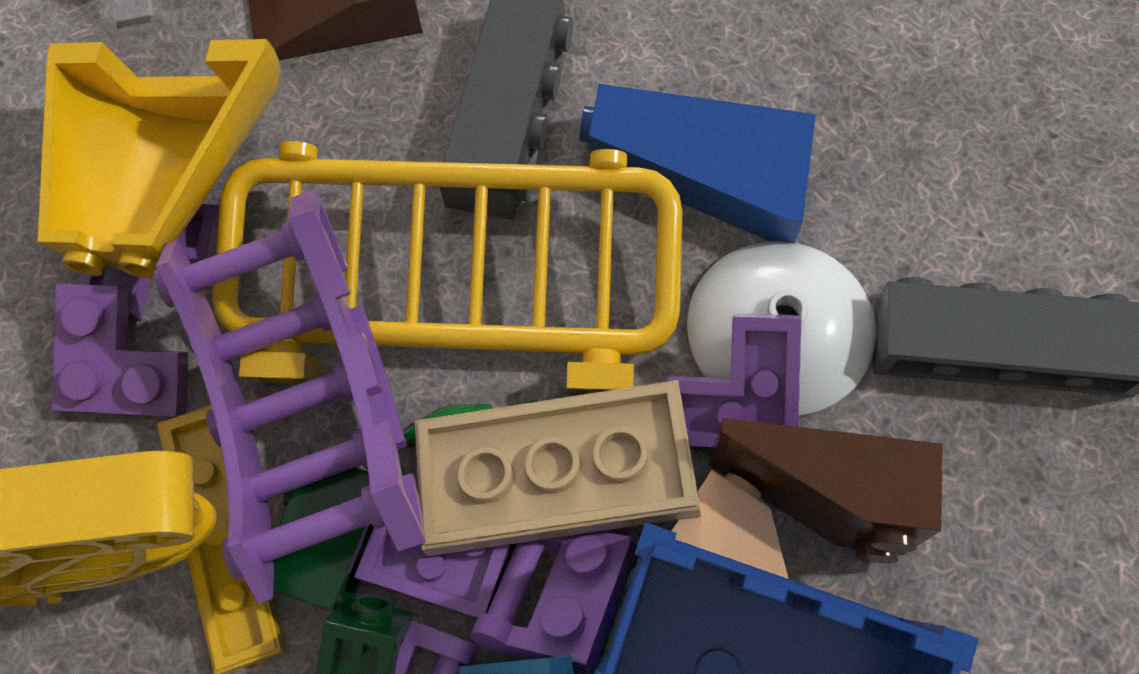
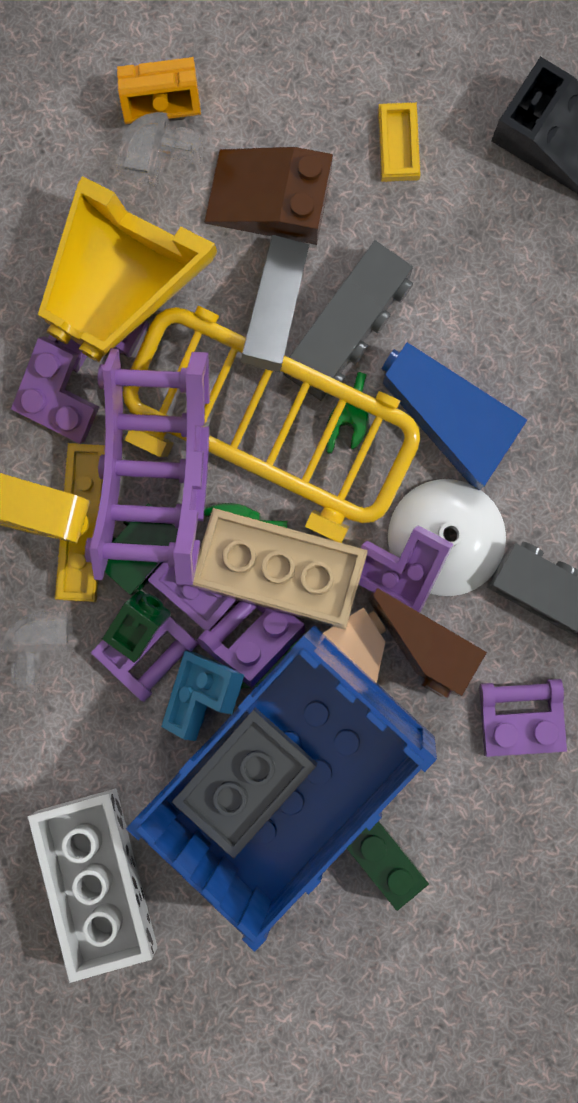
camera: 20 degrees right, 15 degrees up
none -> tile [240,235,310,373]
none -> green hand [325,372,369,454]
none -> medium lavender plate [479,679,567,757]

